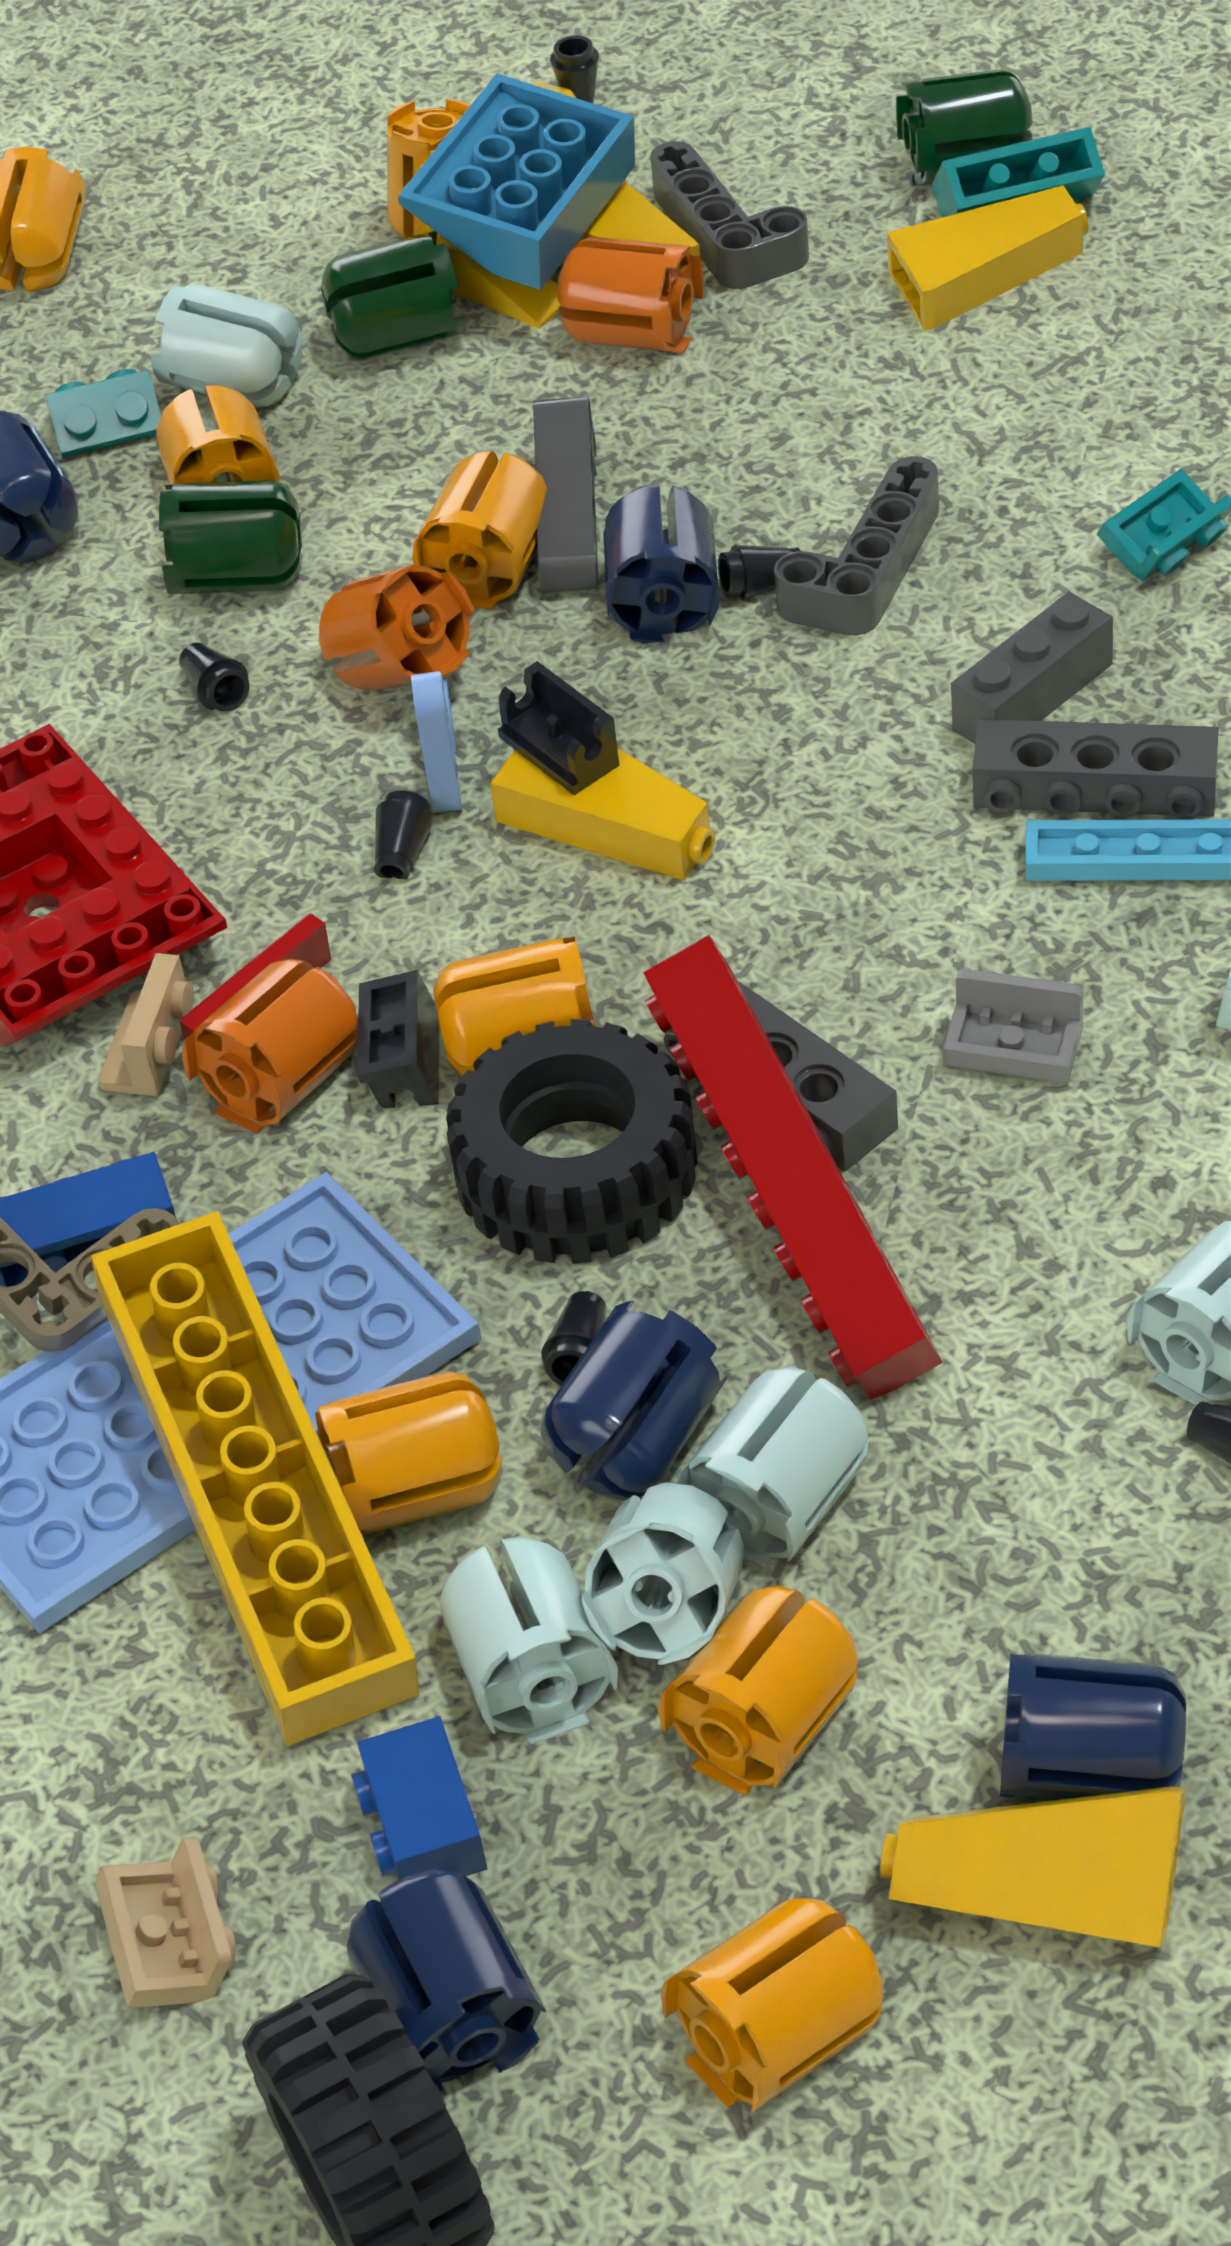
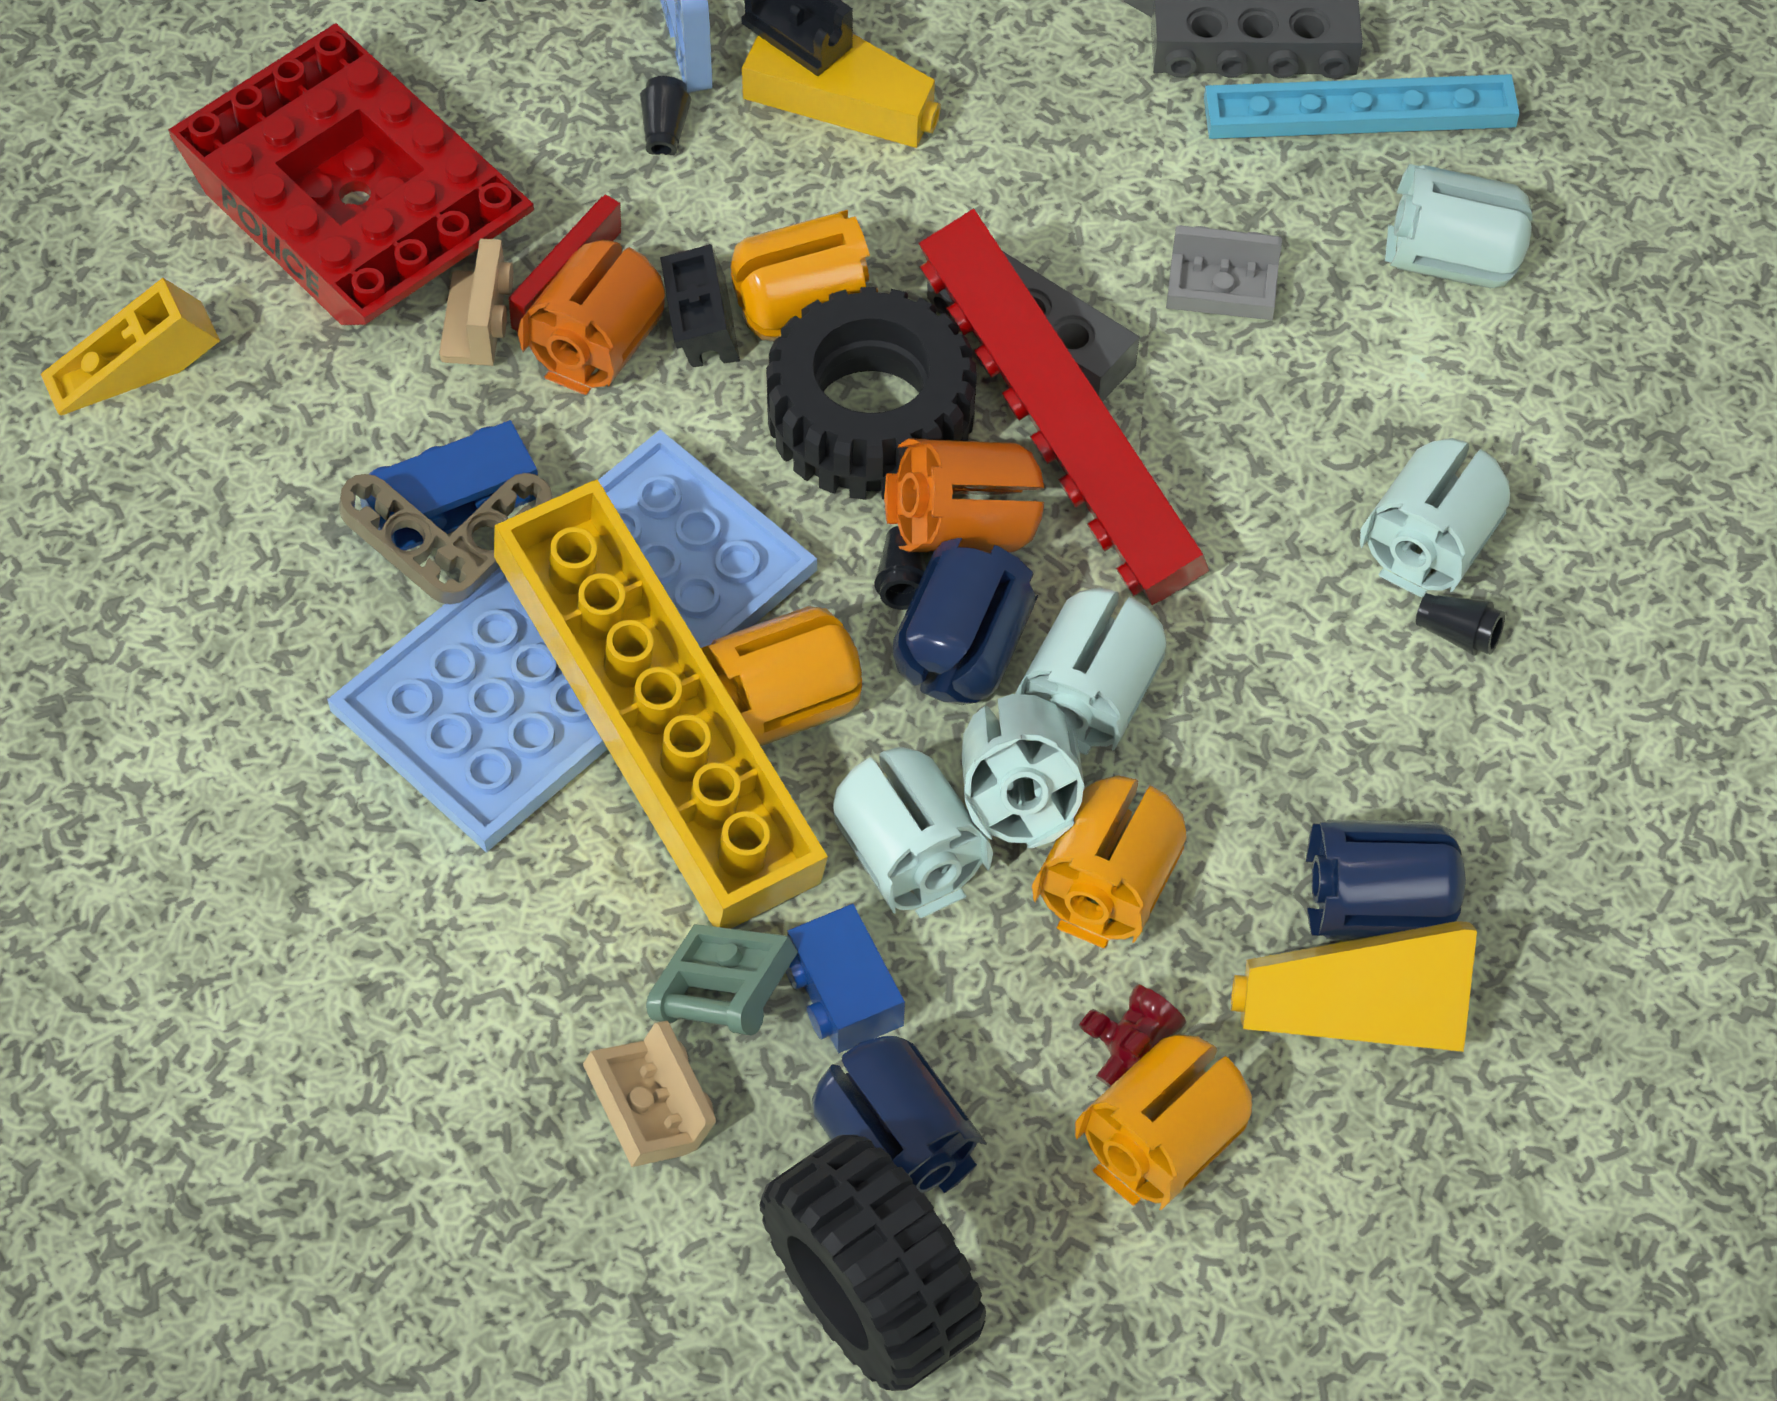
camera: 15 degrees left, 10 degrees up
none -> sand green plate [646,924,798,1036]
none -> orange cylinder [884,438,1045,553]
none -> dark red piece [1079,984,1186,1087]

